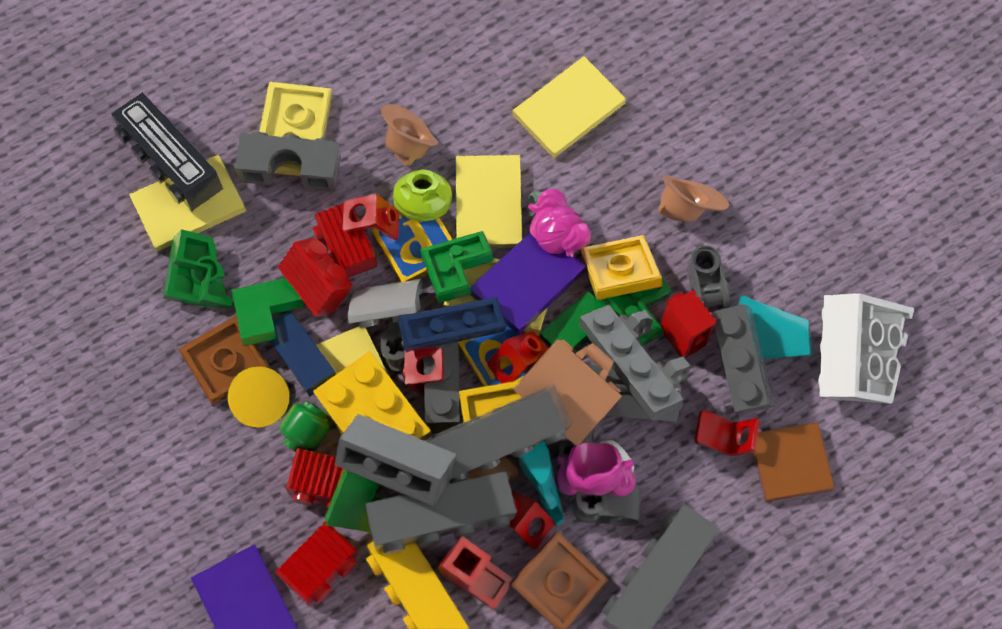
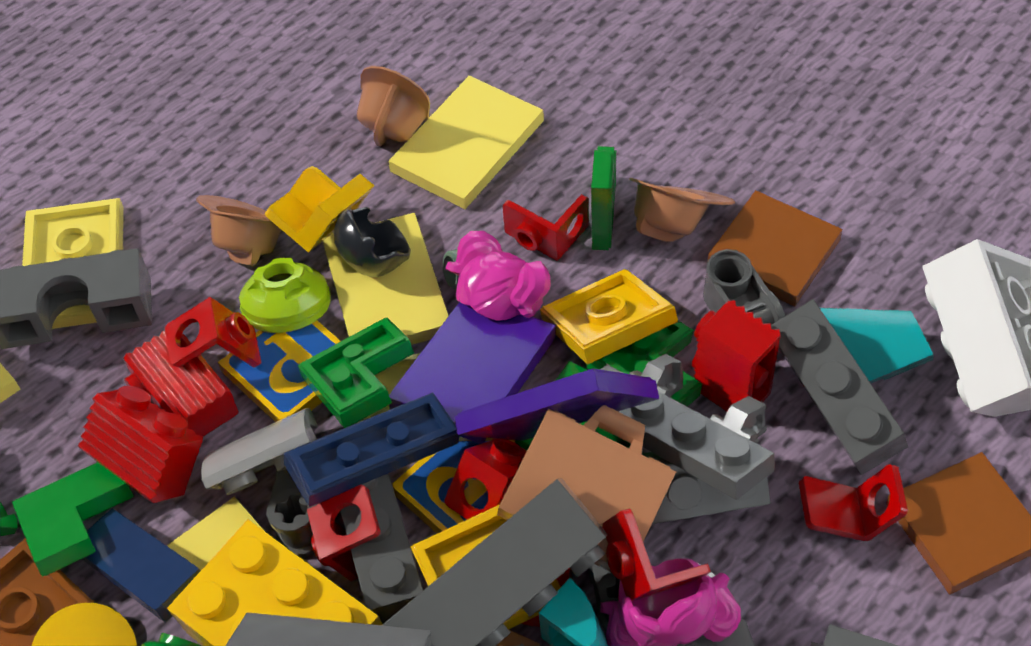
camera: 10 degrees left, 15 degrees down
none -> yellow panel [265,166,374,253]
none -> black hair [334,207,411,277]
none -> nougat piece [357,66,430,147]
none -> dark purple tile [455,368,659,441]
none -> red bracket [502,194,589,261]
none -> green tile [591,146,617,250]
none -> red bracket [603,508,711,602]
none -> dark orange tile [707,190,843,307]

